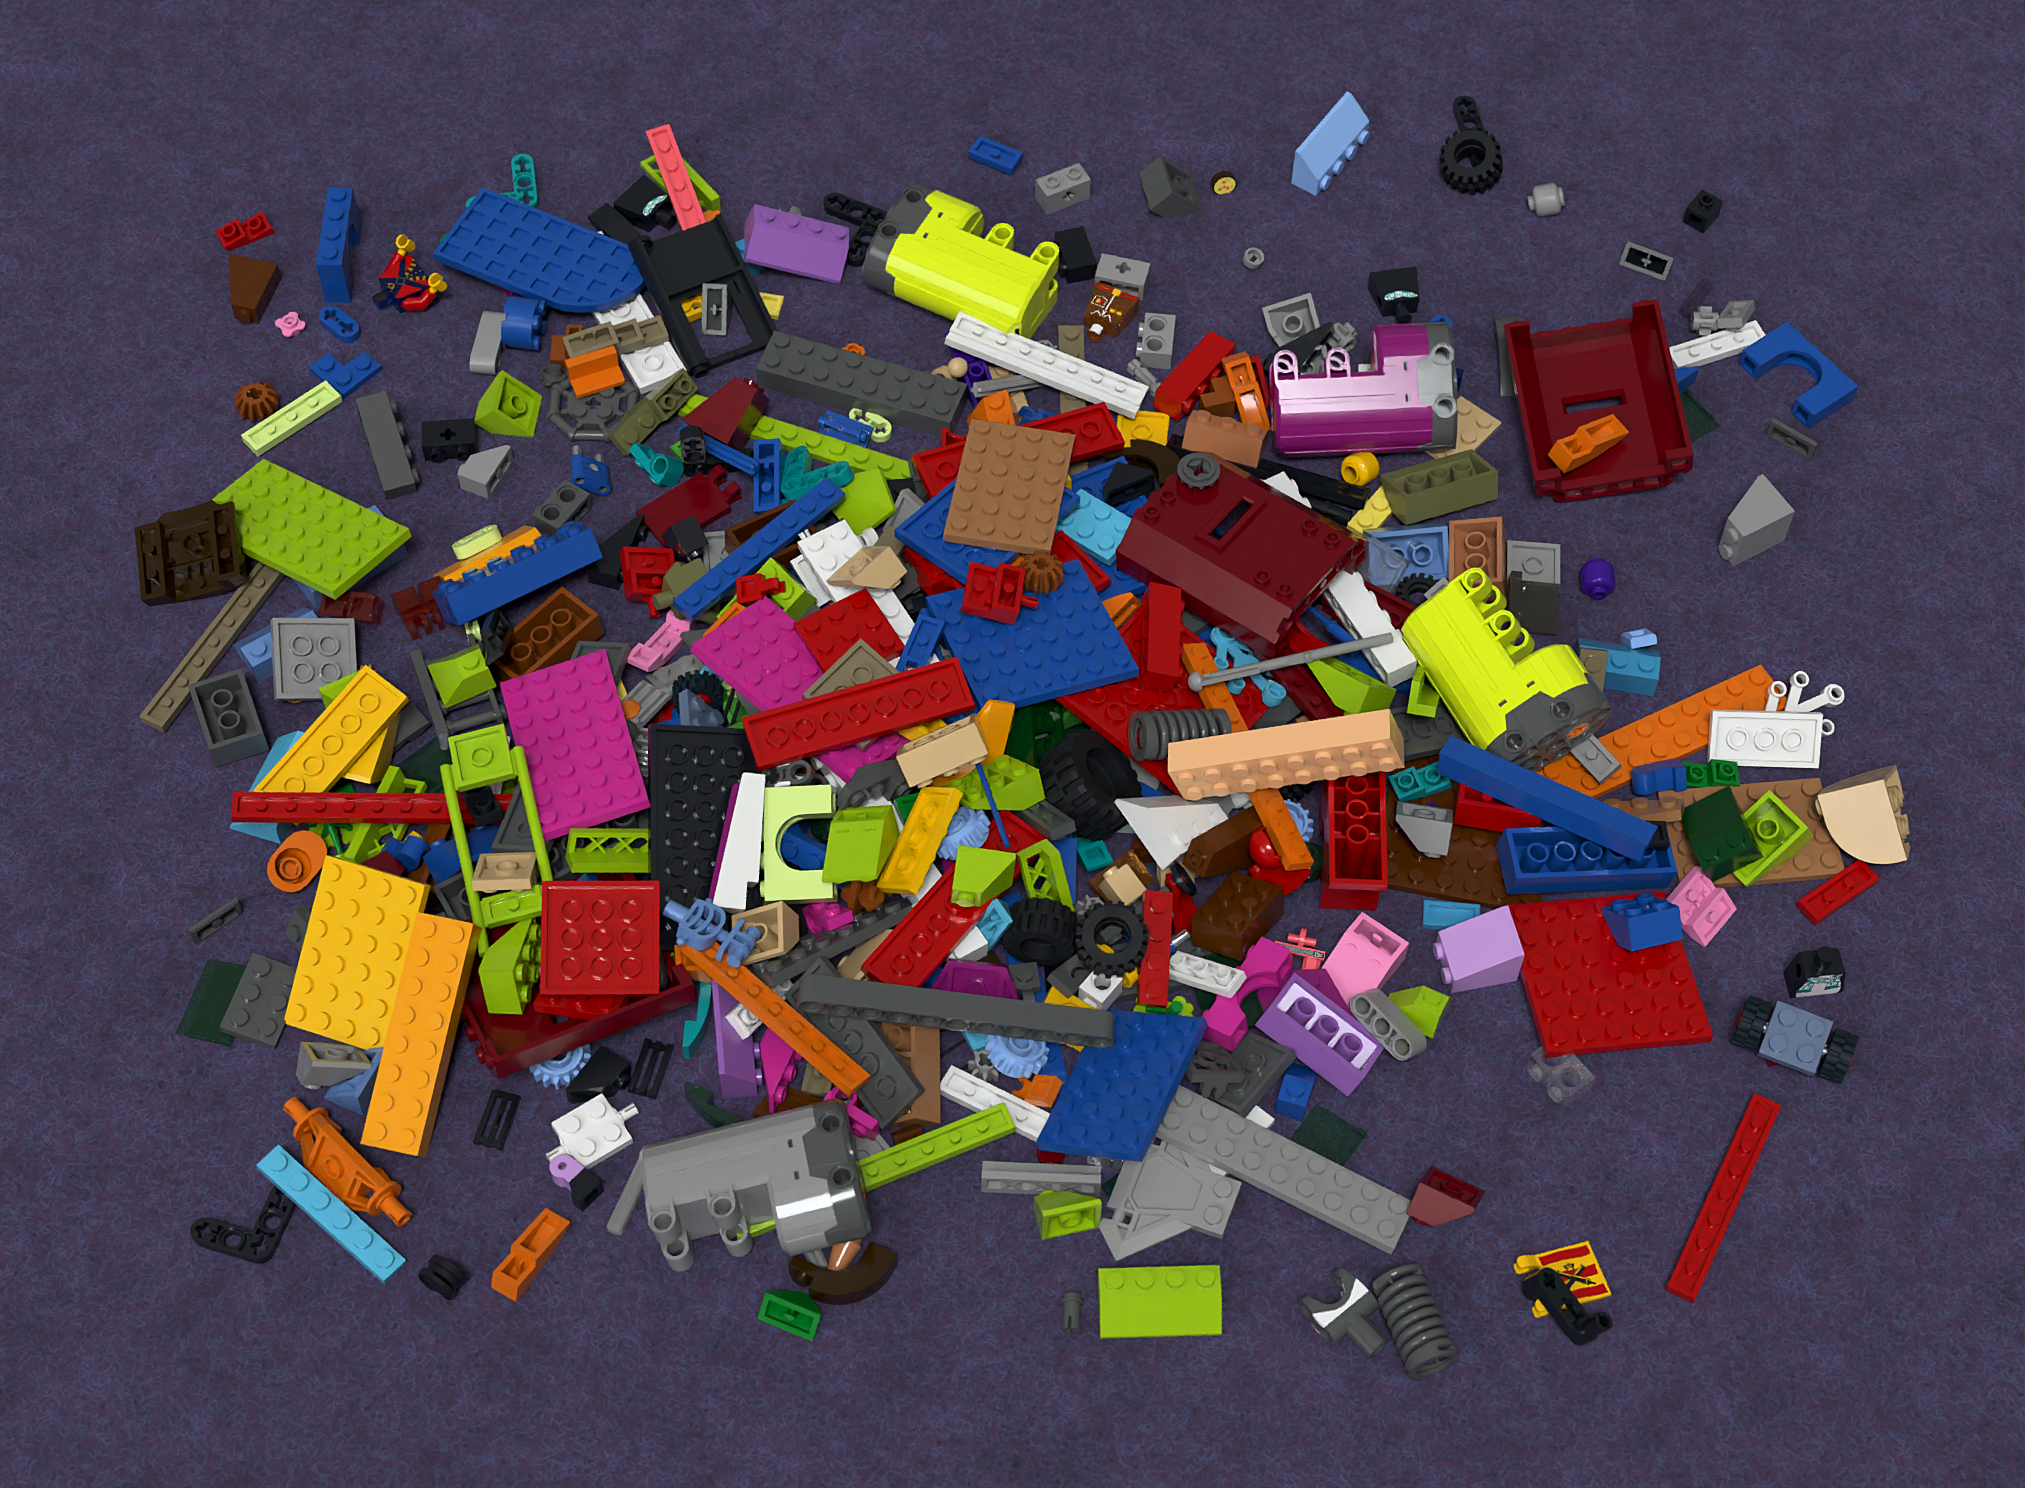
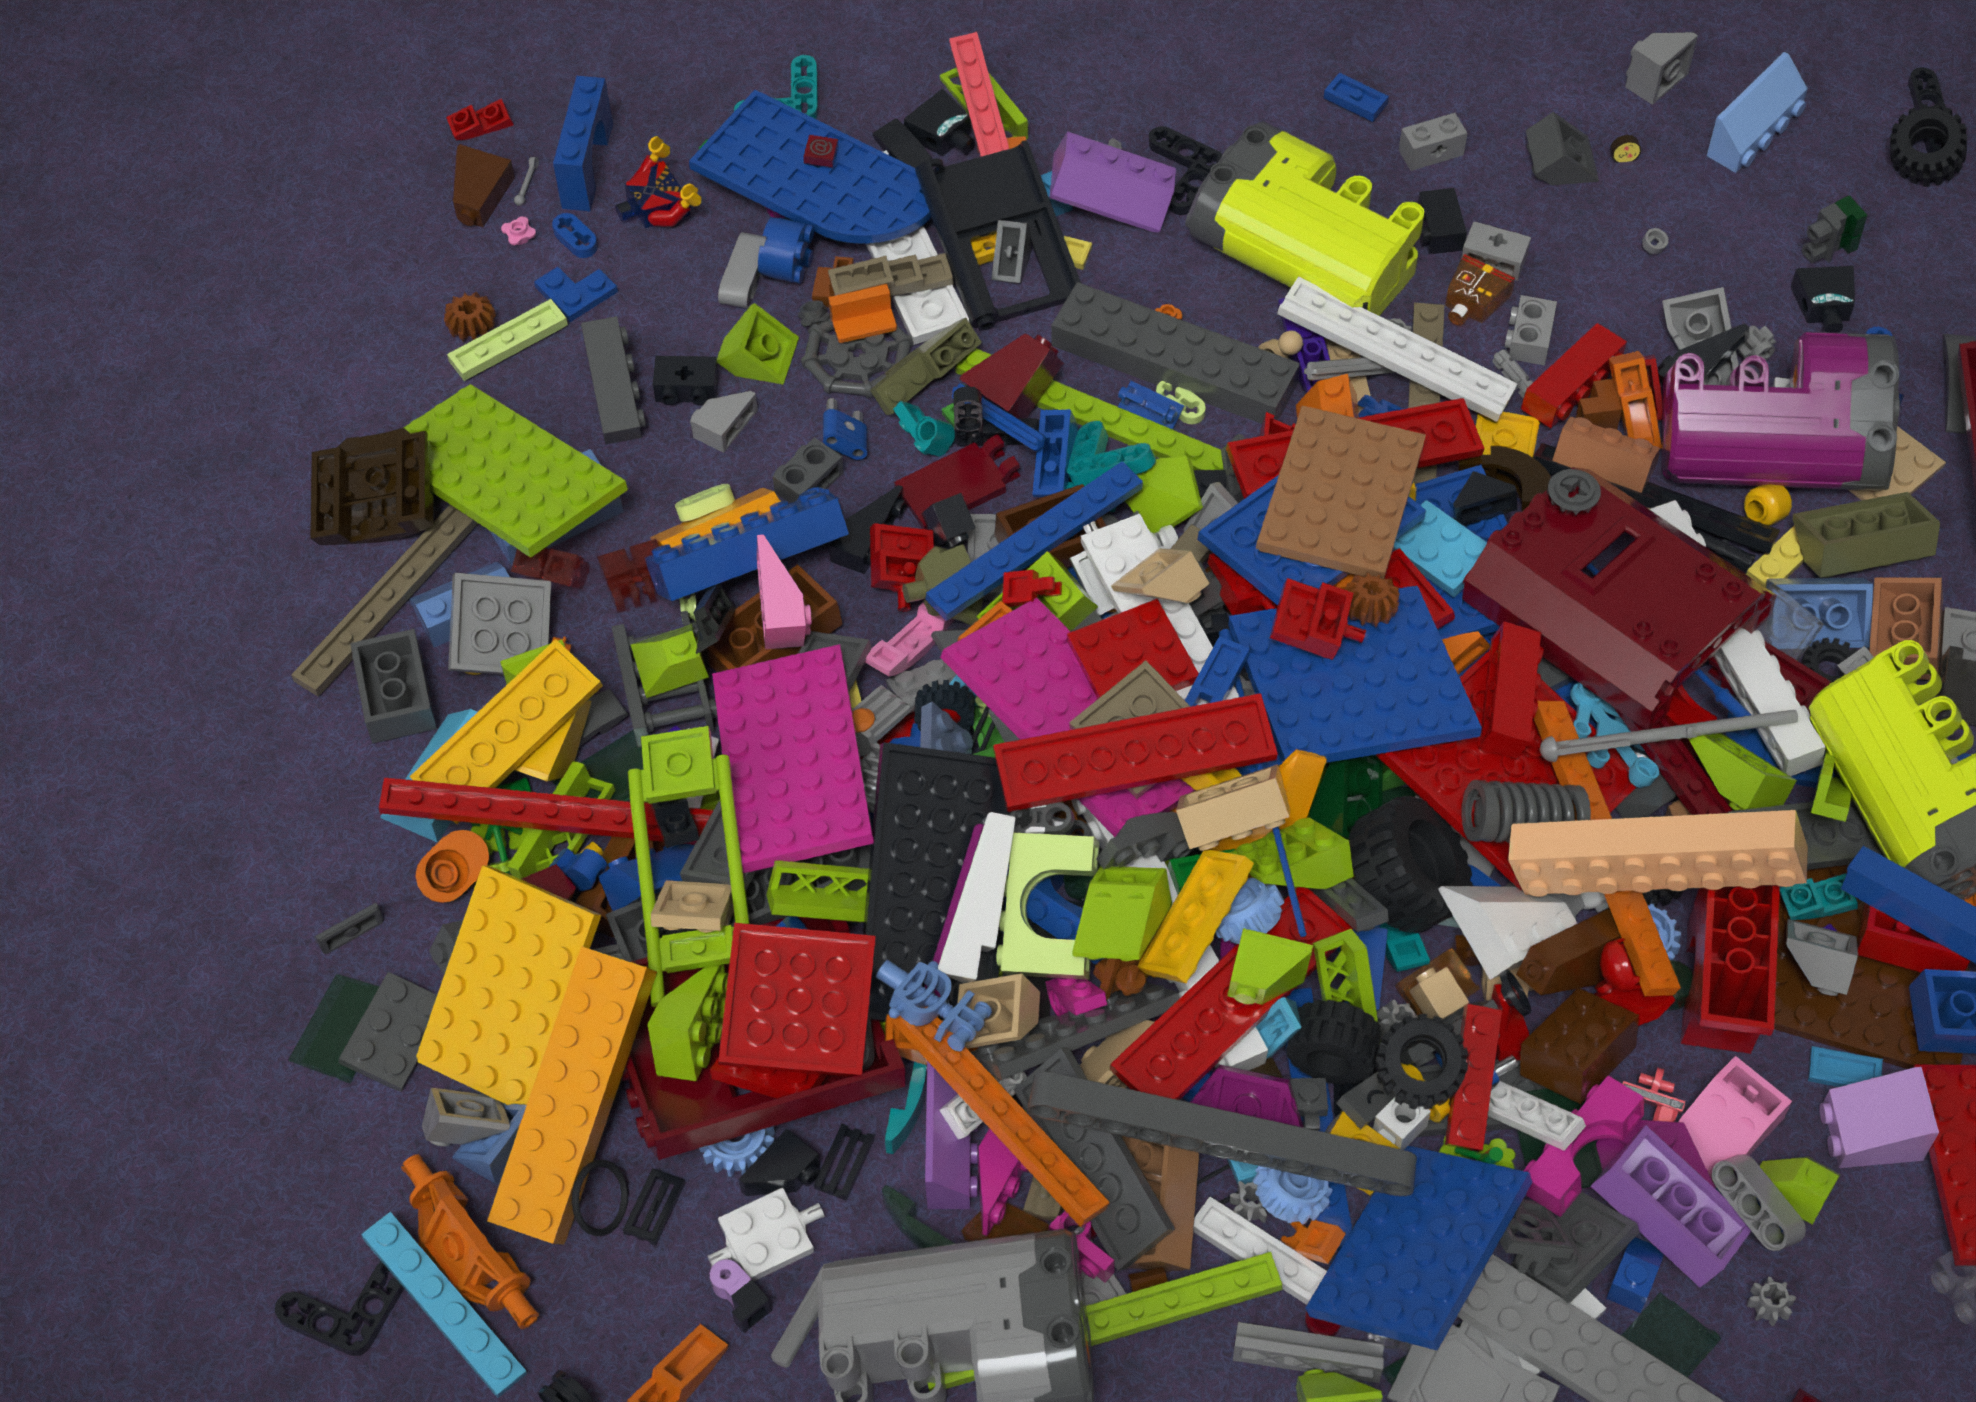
camera: 10 degrees right, 0 degrees up
none -> light grey hinge [514,157,539,206]
none -> black tyre [572,1160,628,1236]
none -> bright pink slope [756,535,811,649]
none -> dark red tile [804,135,838,167]
none -> light grey slope [1625,33,1698,105]
none -> light grey gear [1747,1277,1796,1326]
none -> dark grey hips [1802,195,1867,263]

